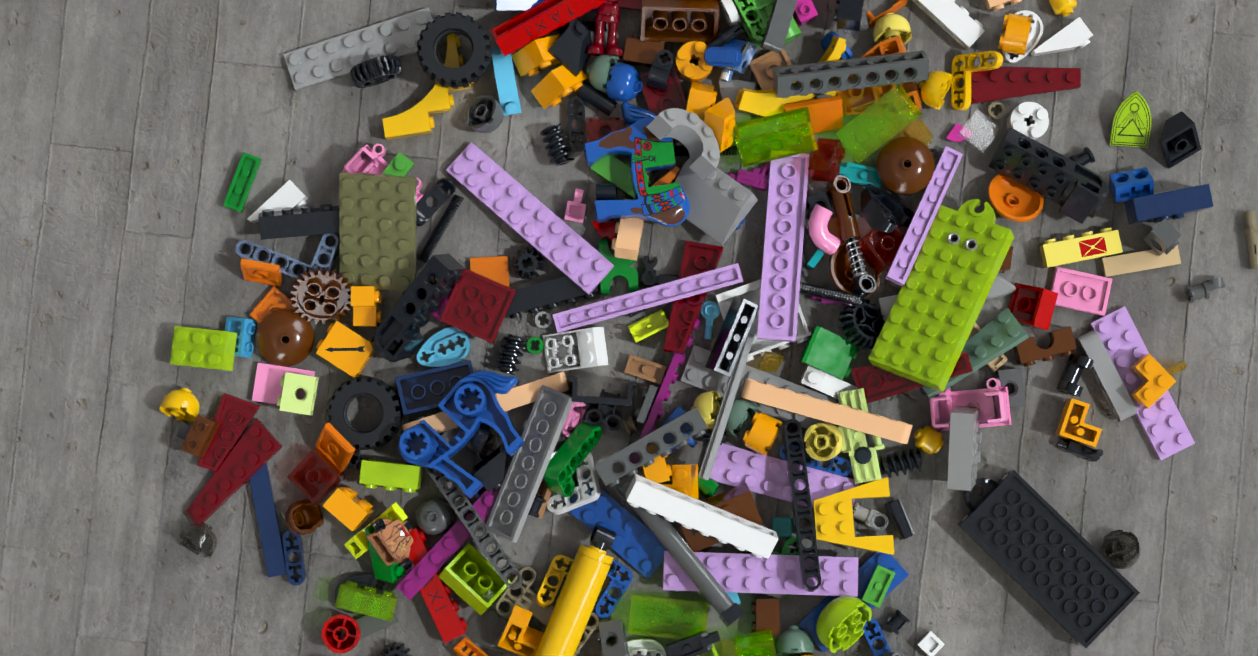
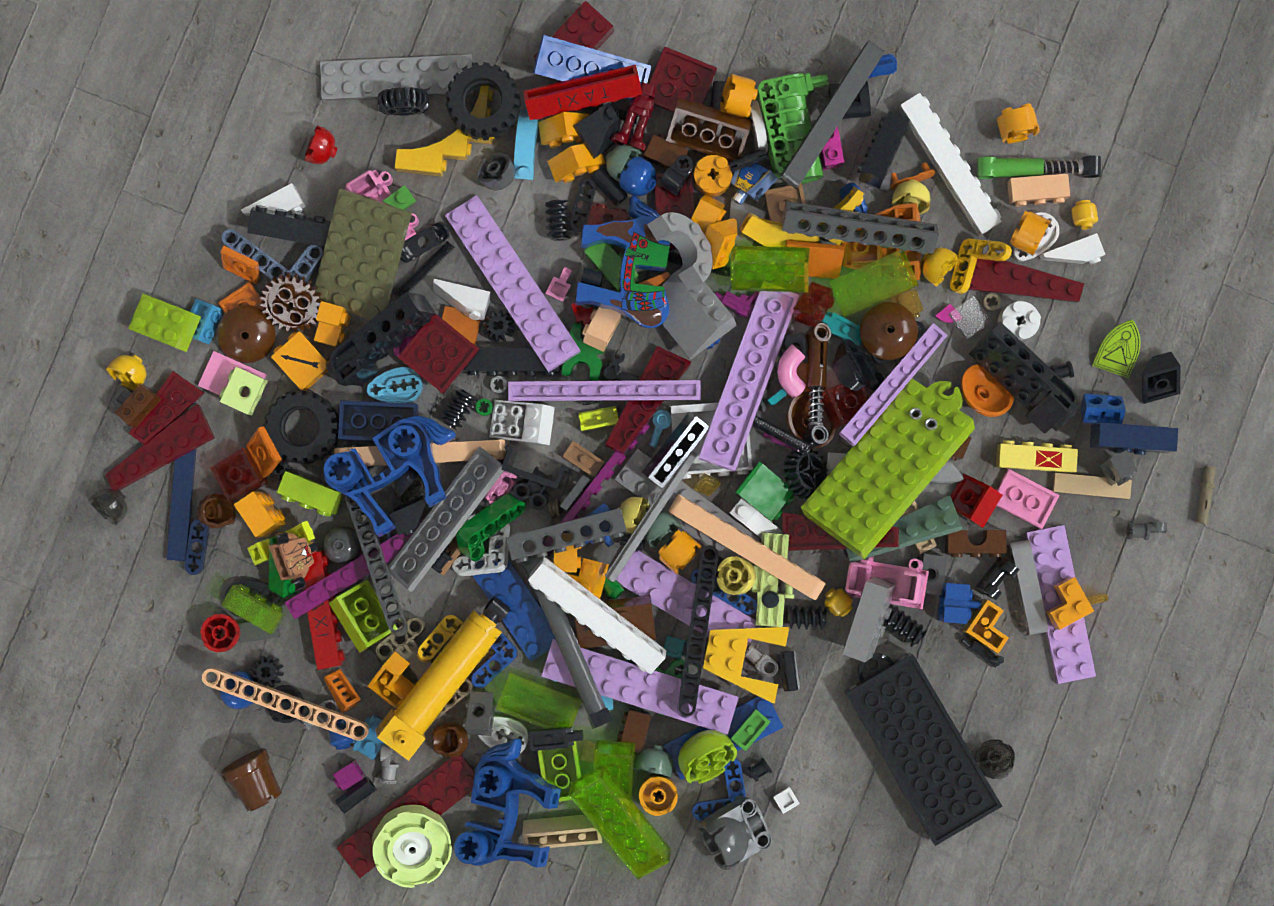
camera: 20 degrees right, 0 degrees up
green plate [223,152,262,213] -> none
blue piece [704,47,742,67] -> none
none -> red cylinder [304,125,338,165]
none -> white slope [433,279,490,320]
none -> black piece [885,606,928,647]
none -> blue brick [938,582,981,624]

